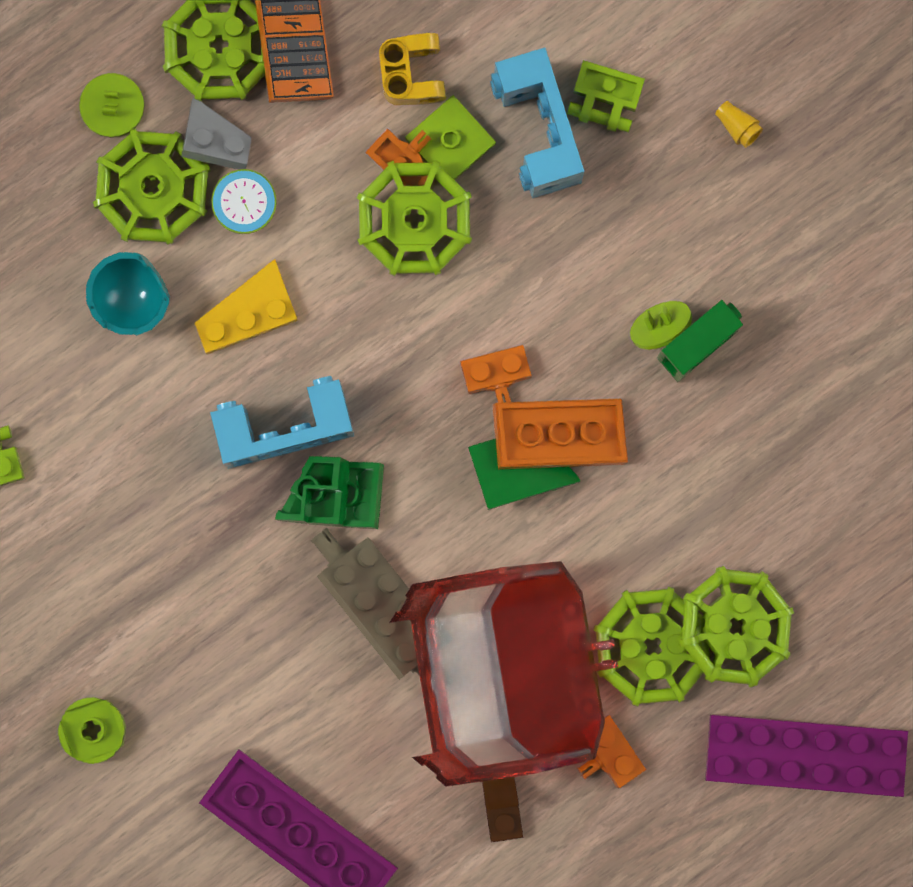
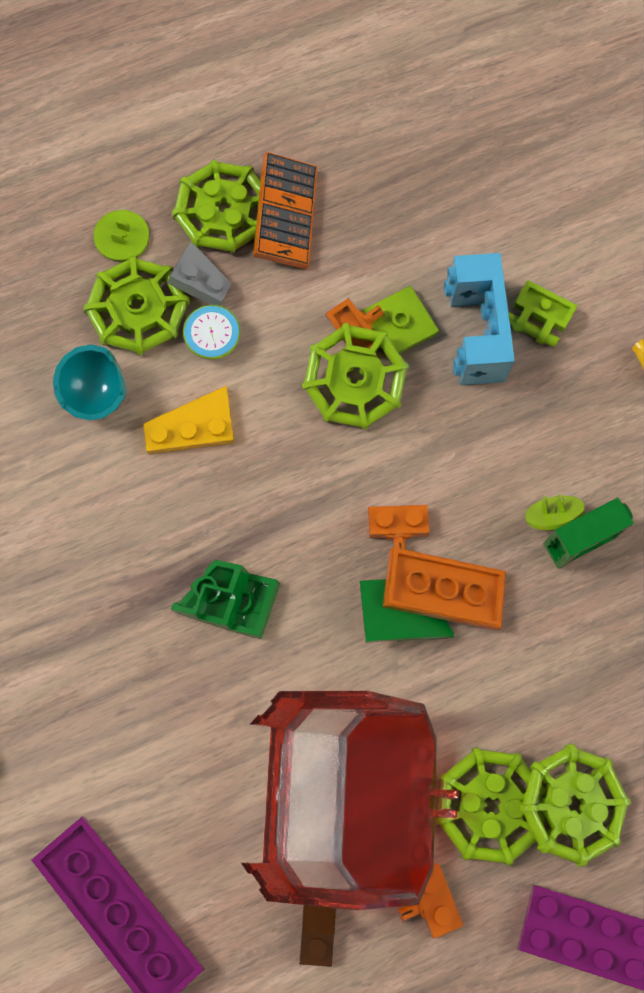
camera: 10 degrees right, 10 degrees down
medium azure plate [210,376,355,469] -> none
dark tan plate [311,528,450,695] -> none
yellow piece [379,33,446,105] -> none

